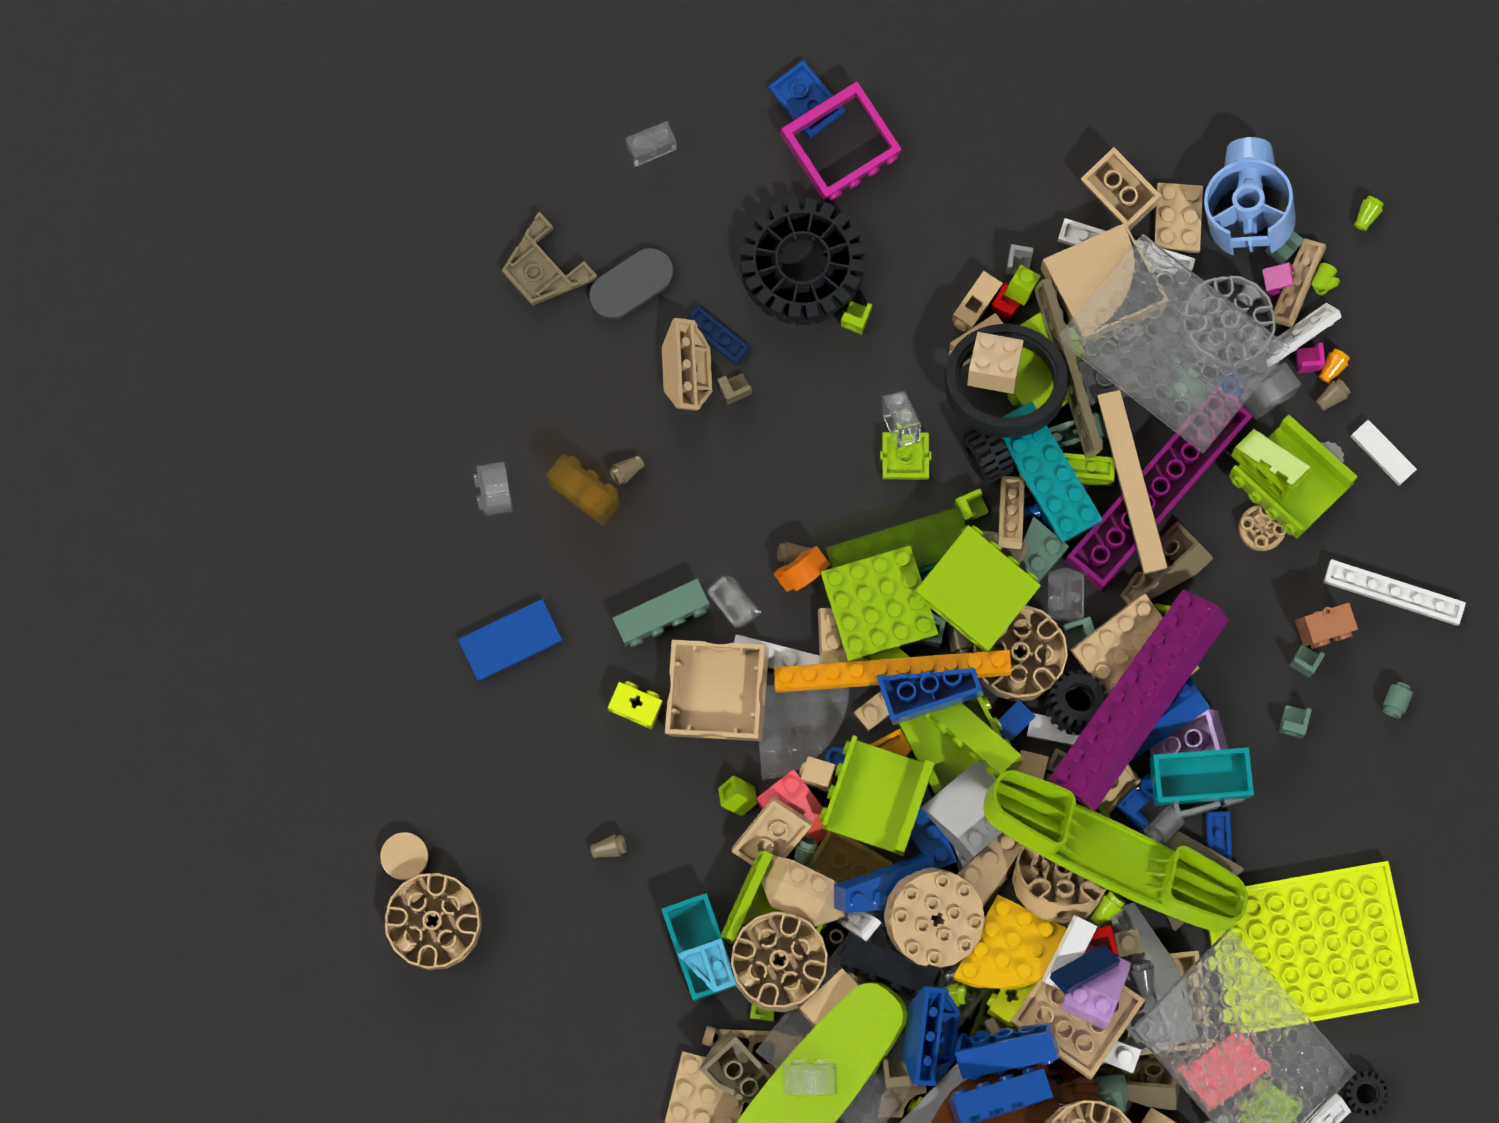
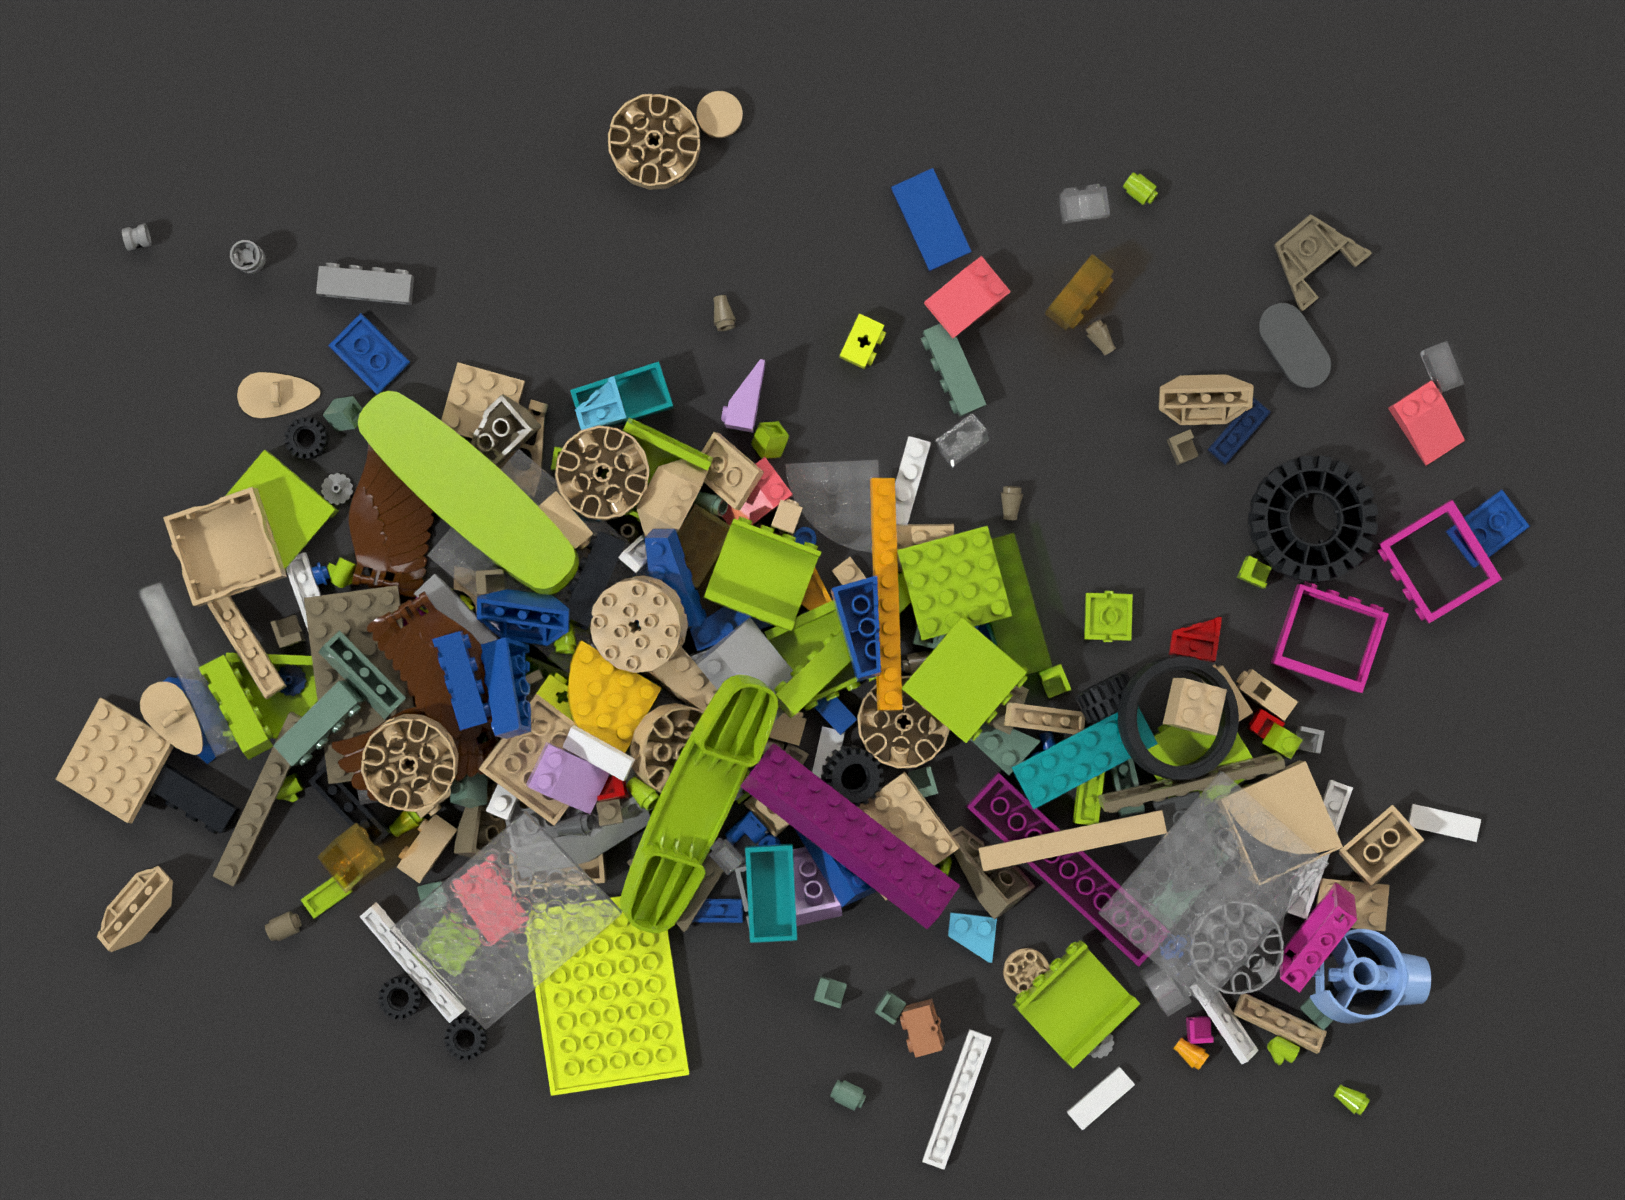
camera: 90 degrees right, 10 degrees up
tan tile [665,640,769,741] -> none
orange brick [773,546,830,592] -> none
clear brick [783,1059,837,1095] -> none
clear brick [882,391,921,447] -> none
clear brick [1047,567,1084,623] -> none
dark blue tile [1050,944,1120,995] -> none
lime wedge [1231,429,1310,502] -> none
panel [1262,262,1295,296] -> none
dark tan cone [1315,379,1351,411] -> none
none -> lavender slope [721,359,766,433]
none -> coral slope [924,256,1011,338]
none -> medium azure wing [948,912,997,963]
none -> lime brick [1123,172,1158,205]
none -> red wing [1169,617,1222,662]
none -> dark pink window [1271,582,1389,693]
none -> dark pink window [1280,882,1357,993]
none -> coral slope [1388,380,1465,466]
none -> white tile [1408,804,1481,842]

